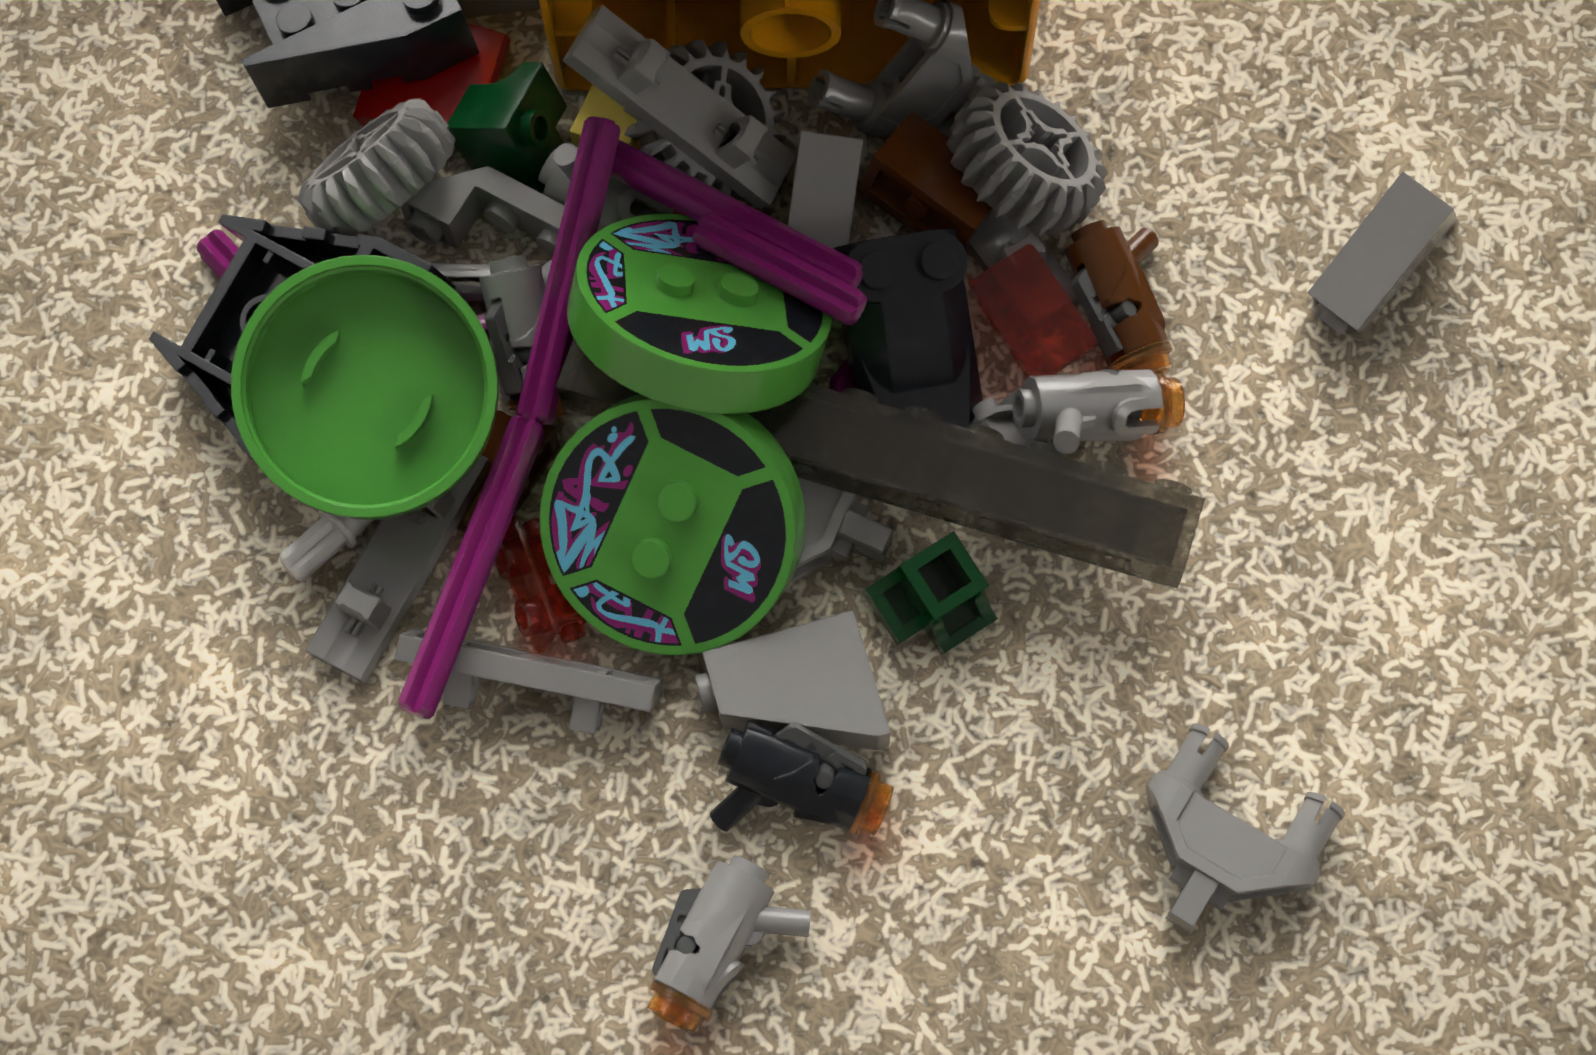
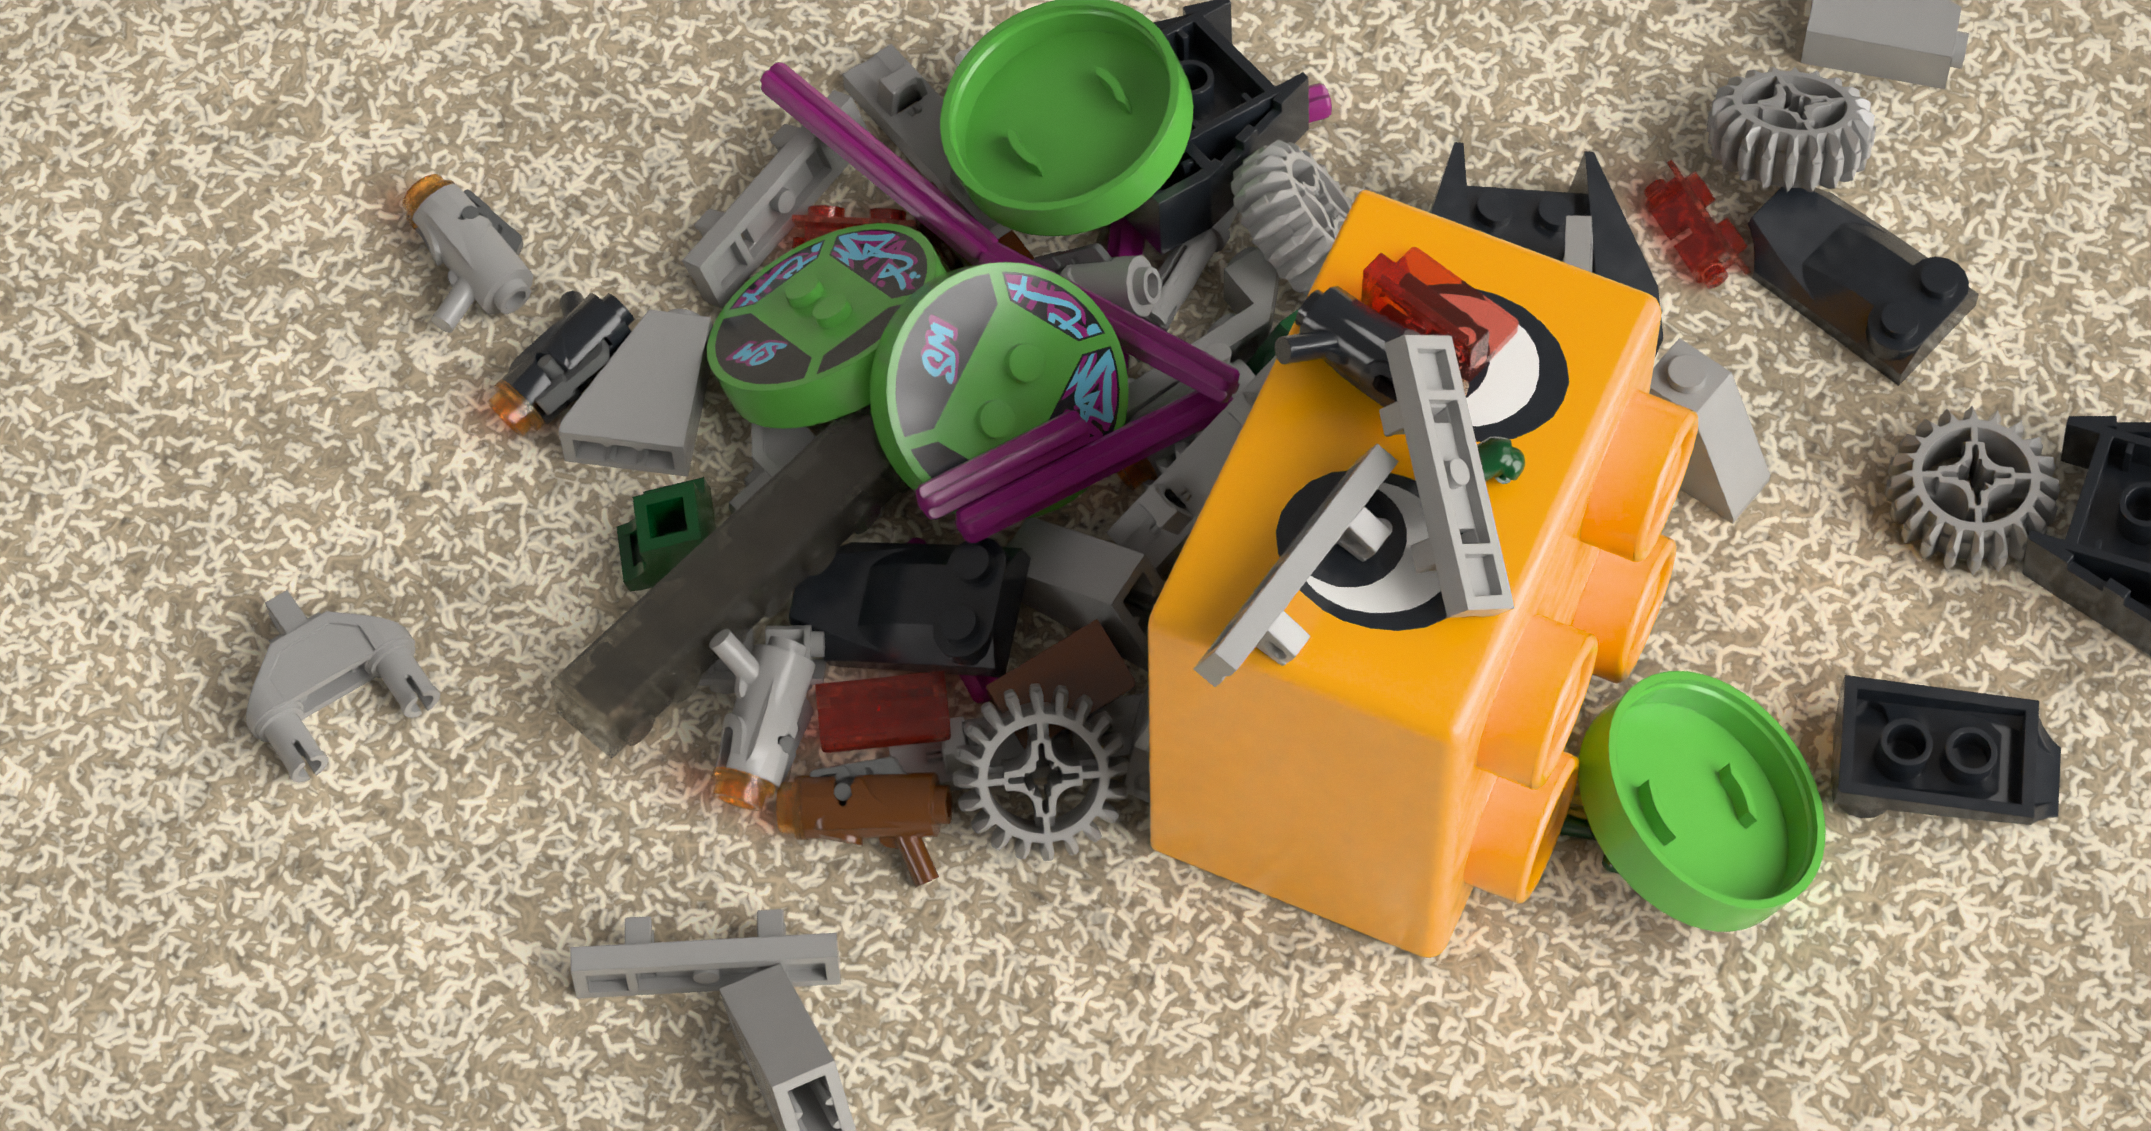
camera: 115 degrees right, 10 degrees down
none -> light grey hinge [570,909,841,999]

